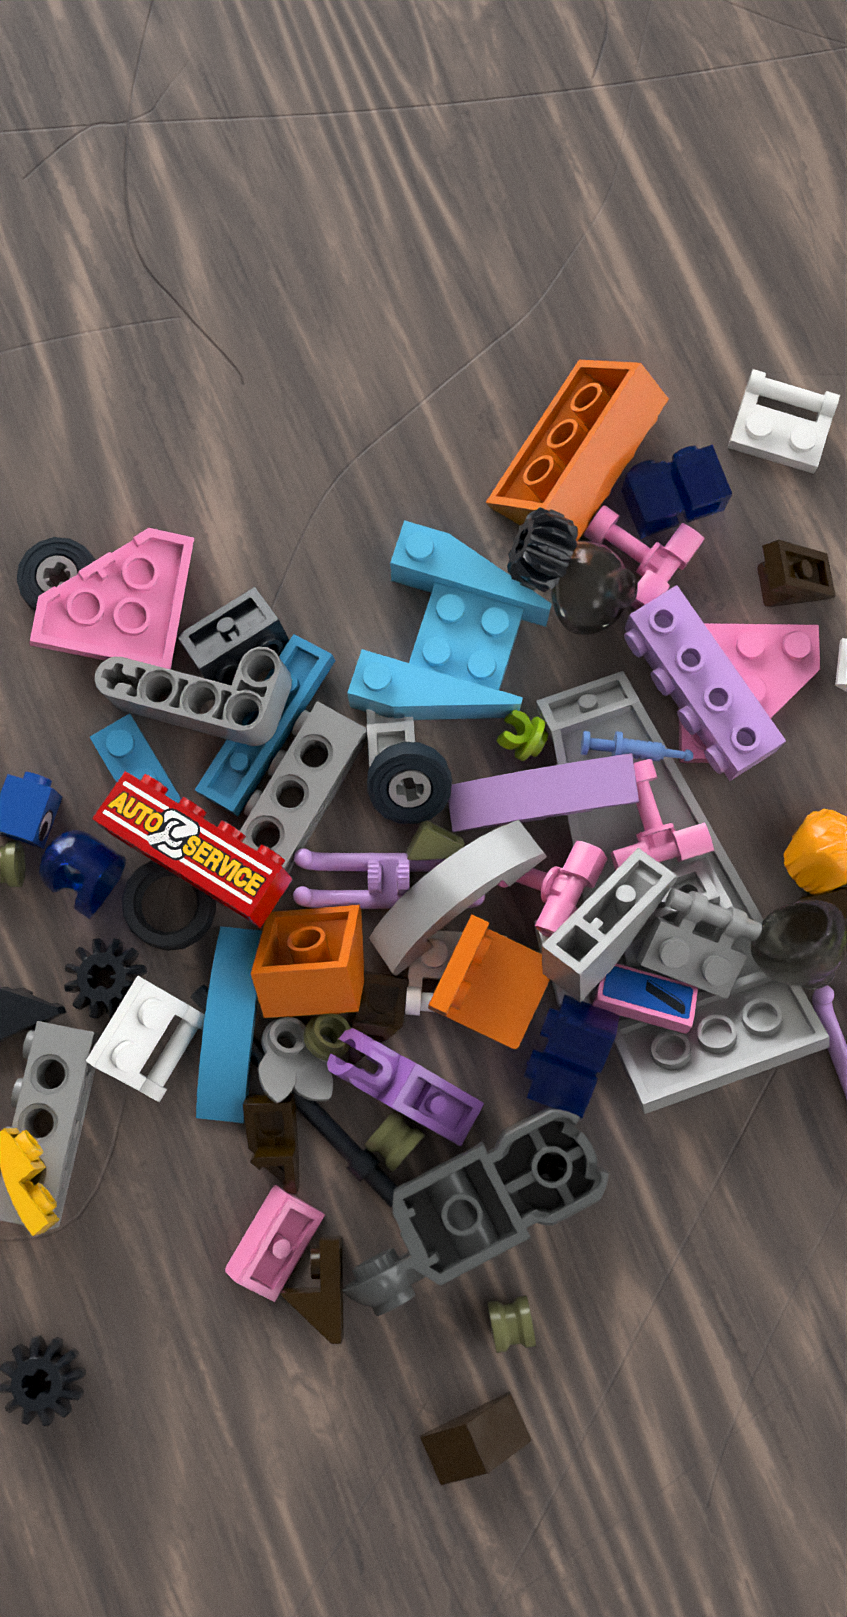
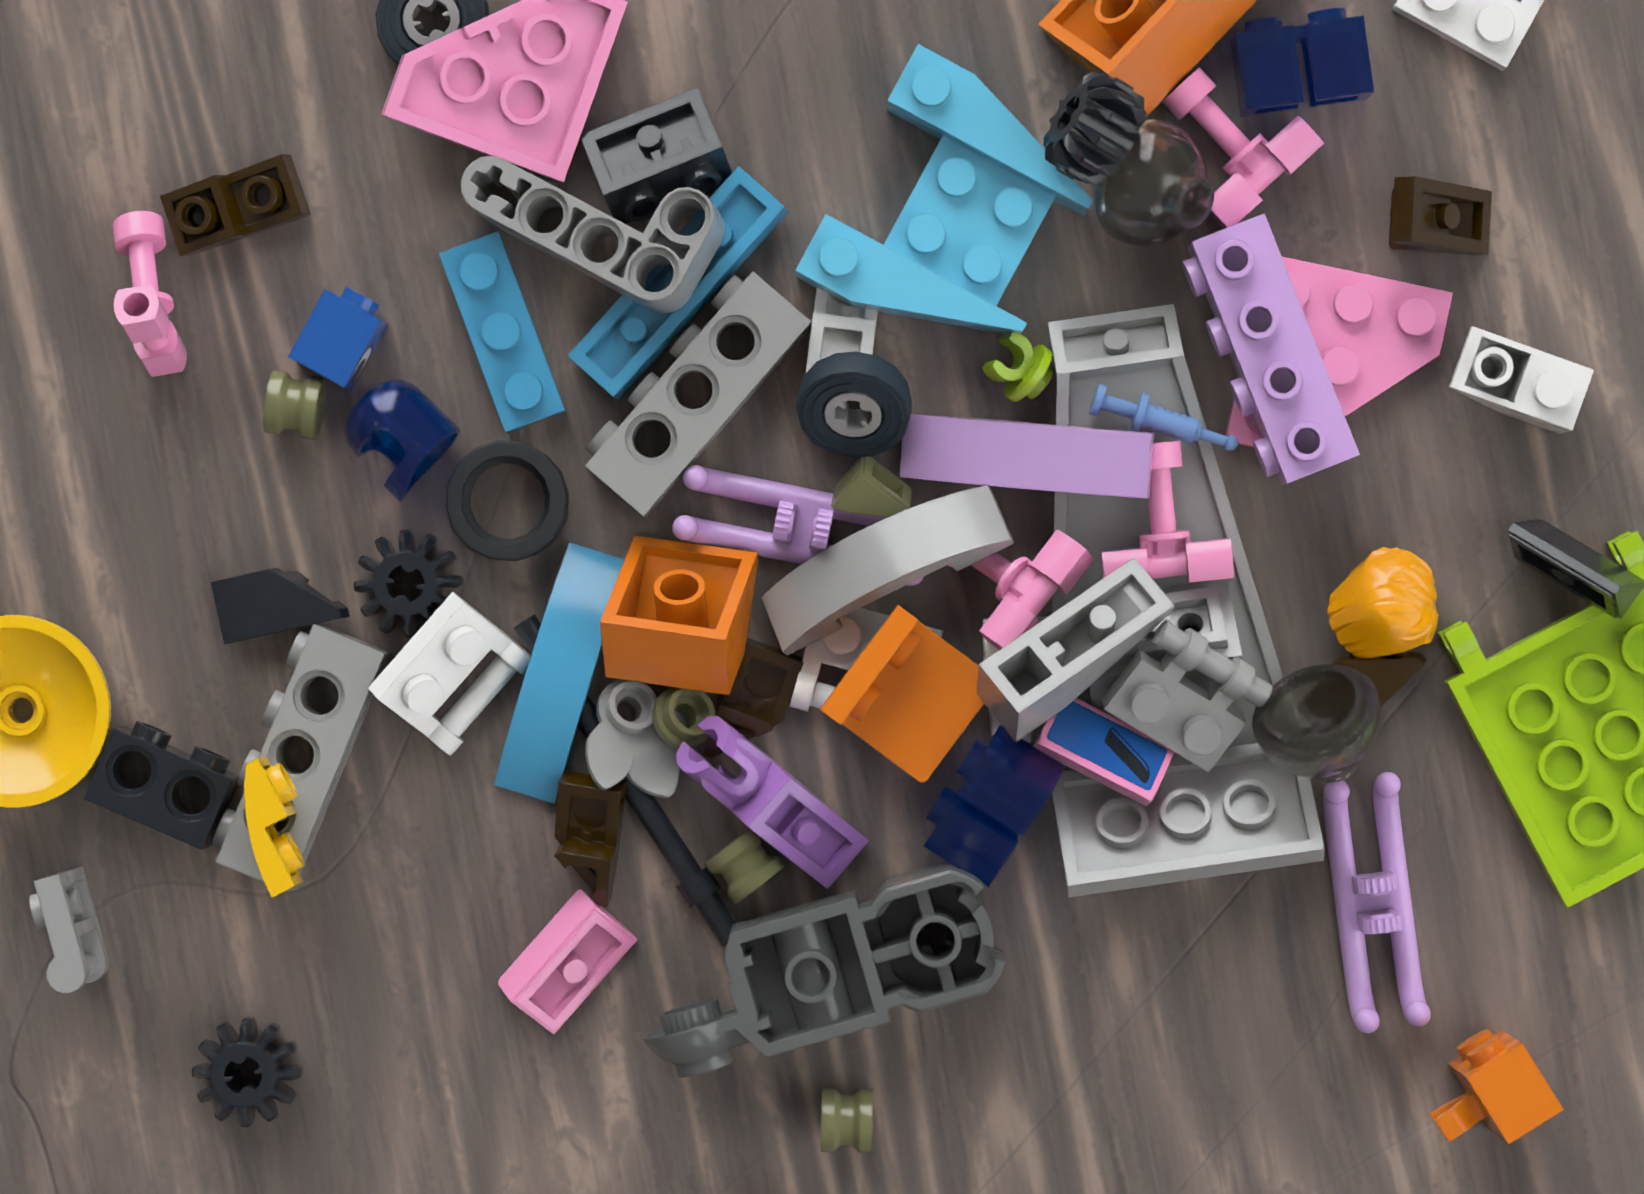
camera: 10 degrees right, 10 degrees up
brick [92,771,293,928] -> none
dark brown slope [280,1236,344,1344] -> none

